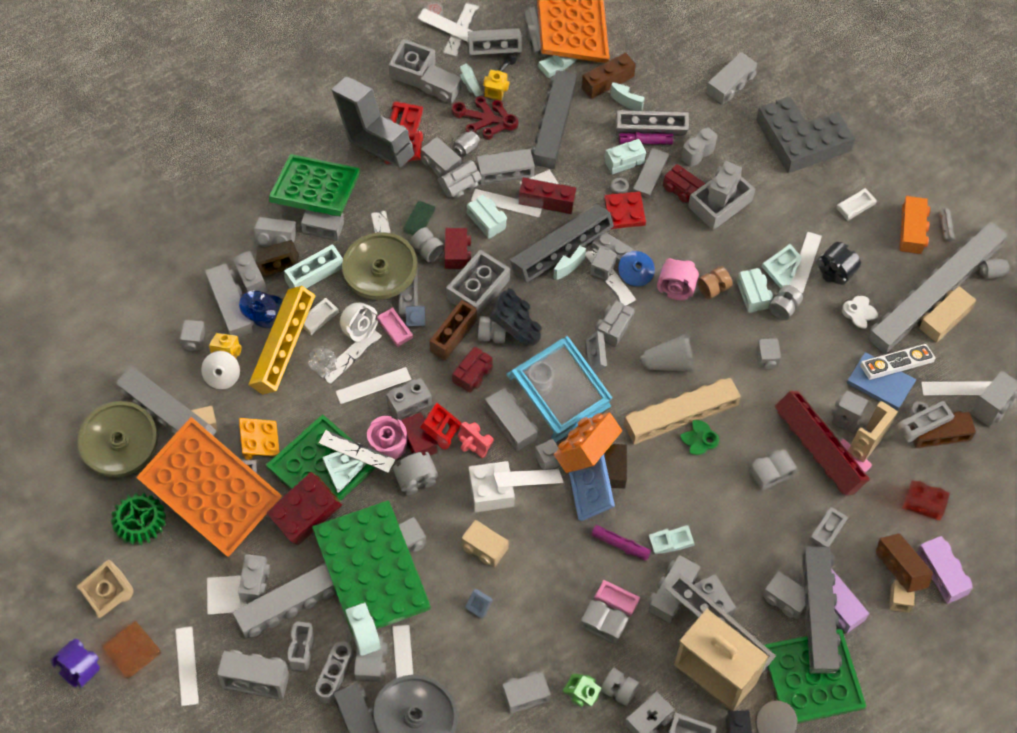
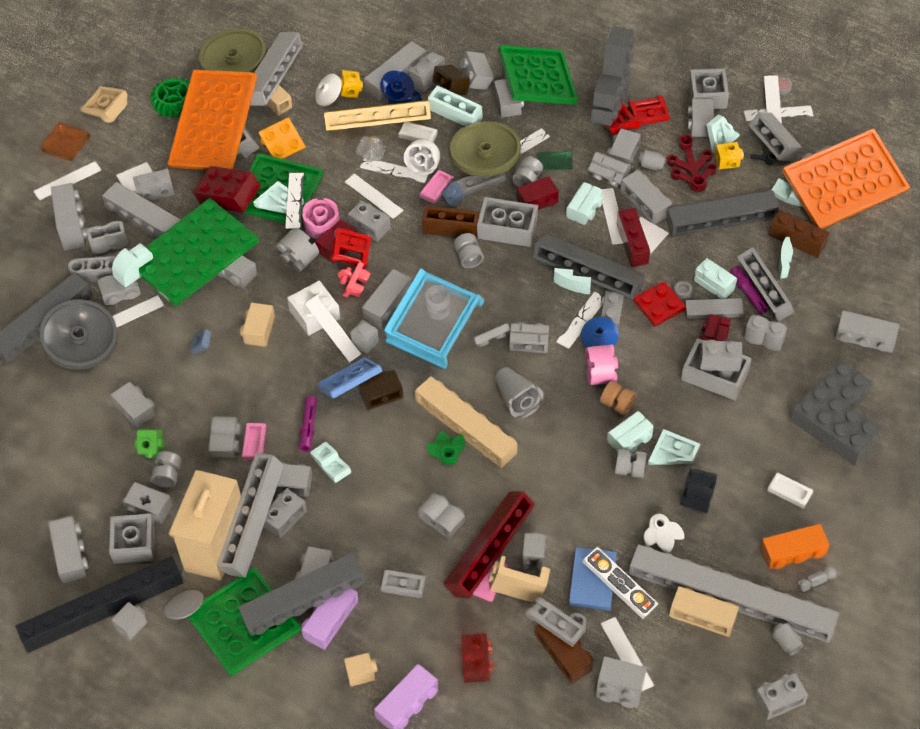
camera: 70 degrees right, 5 degrees down
dark purple brick [50,638,100,689] -> none
light grey brick [180,320,206,351] -> none
dark red brick [452,346,494,393] -> none
black plate [490,288,542,346] -> none
orange brick [553,412,622,473] -> none
light grey brick [590,248,617,281] -> none
light grey brick [756,338,781,369] -> none
white sticker [790,232,822,293] -> none
reddish brown brick [875,533,933,593] -> none

